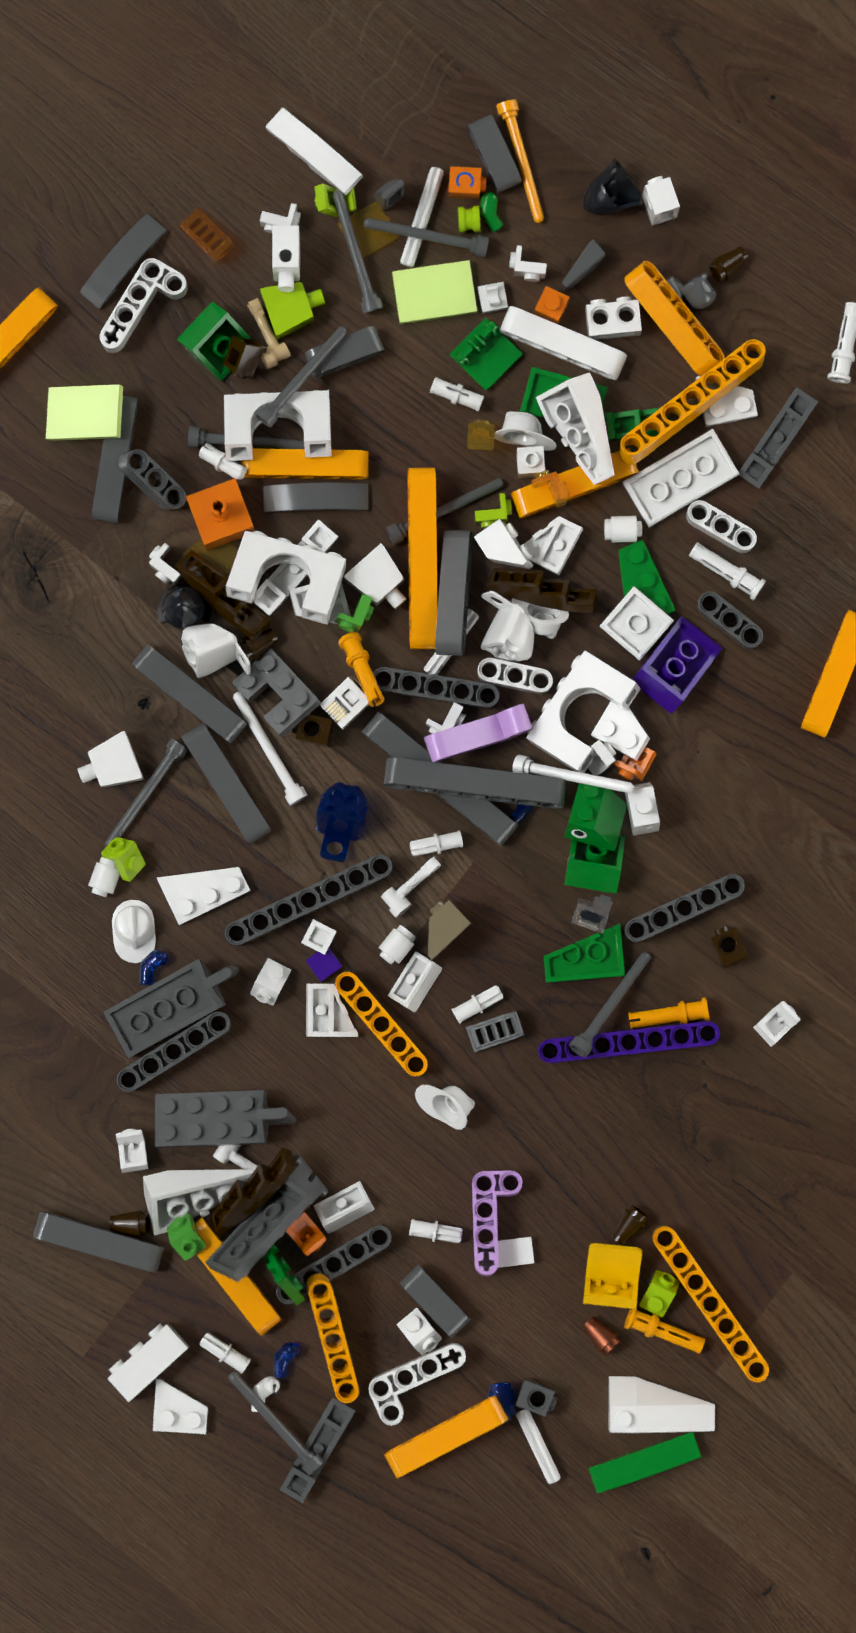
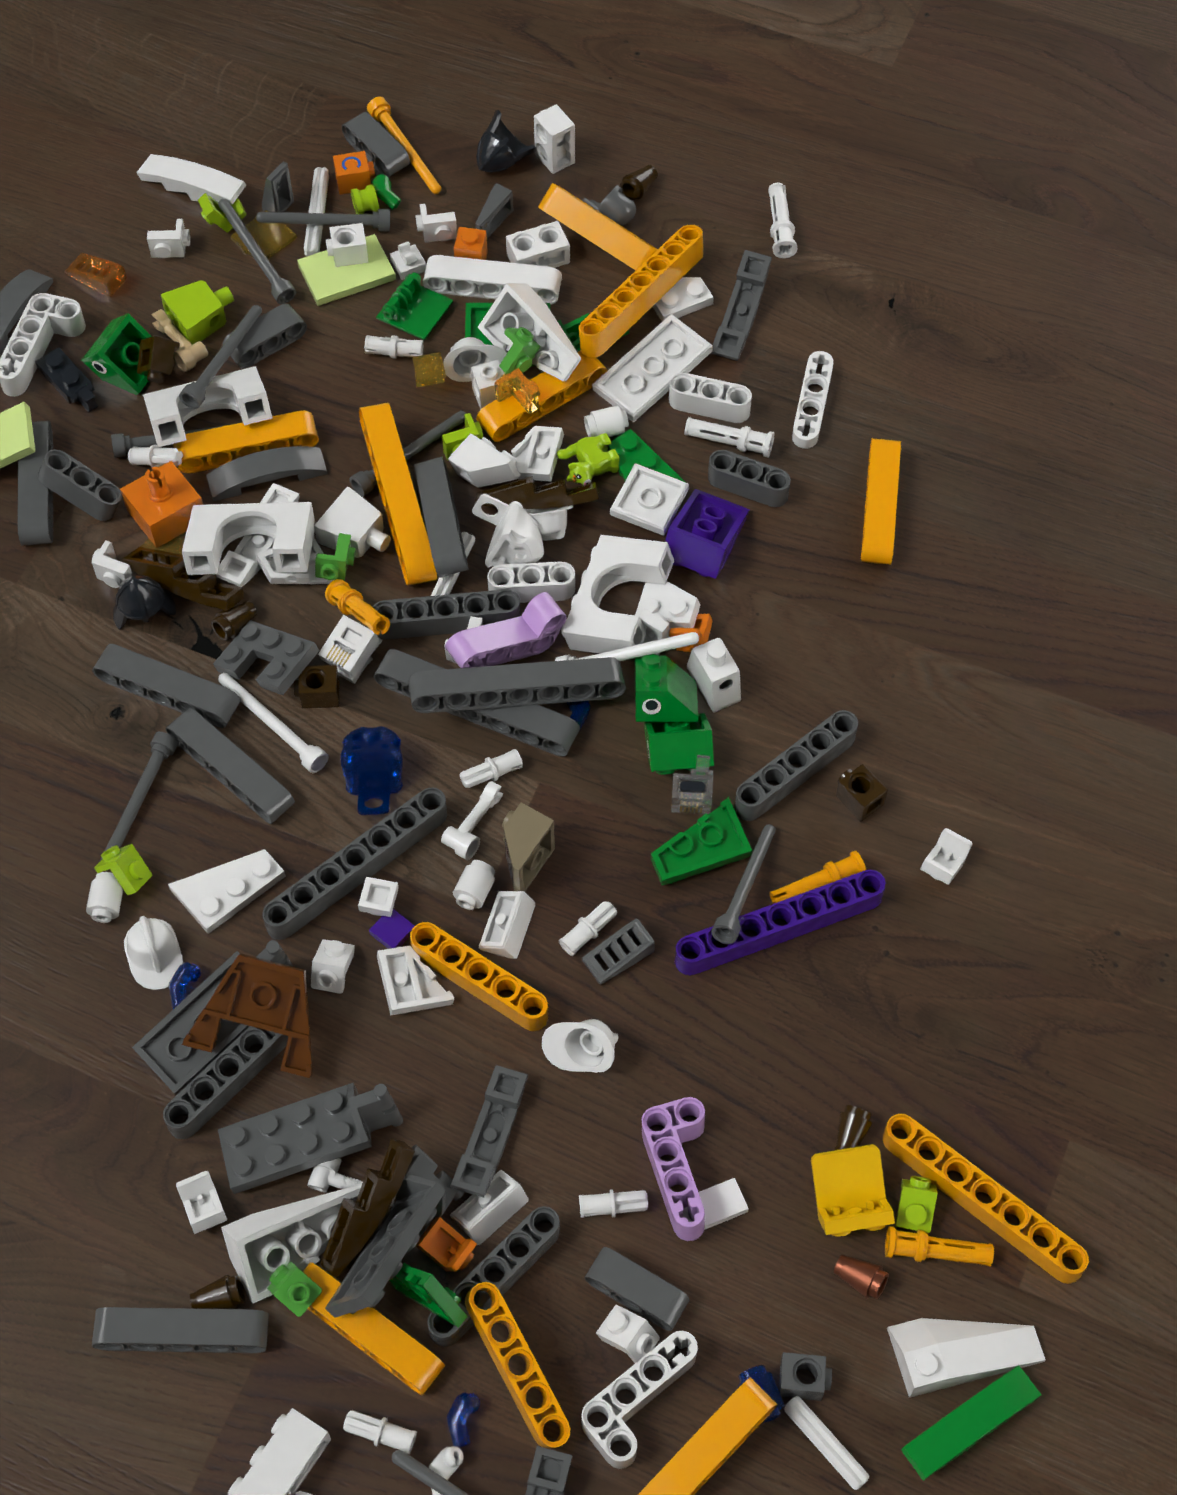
camera: 15 degrees left, 25 degrees down
white torso [77,731,144,788] -> none
white piece [181,624,251,678] -> none
white torso [272,226,300,292] -> none
none -> black hinge [35,347,98,412]
none -> reddish brown wing [182,953,313,1078]
none -> white brick [326,223,369,267]
none -> dark grey slope [451,1065,528,1198]
none -> bright green bracket [499,327,541,374]
none -> lime animal [557,433,619,485]
none -> white beam [792,351,833,449]

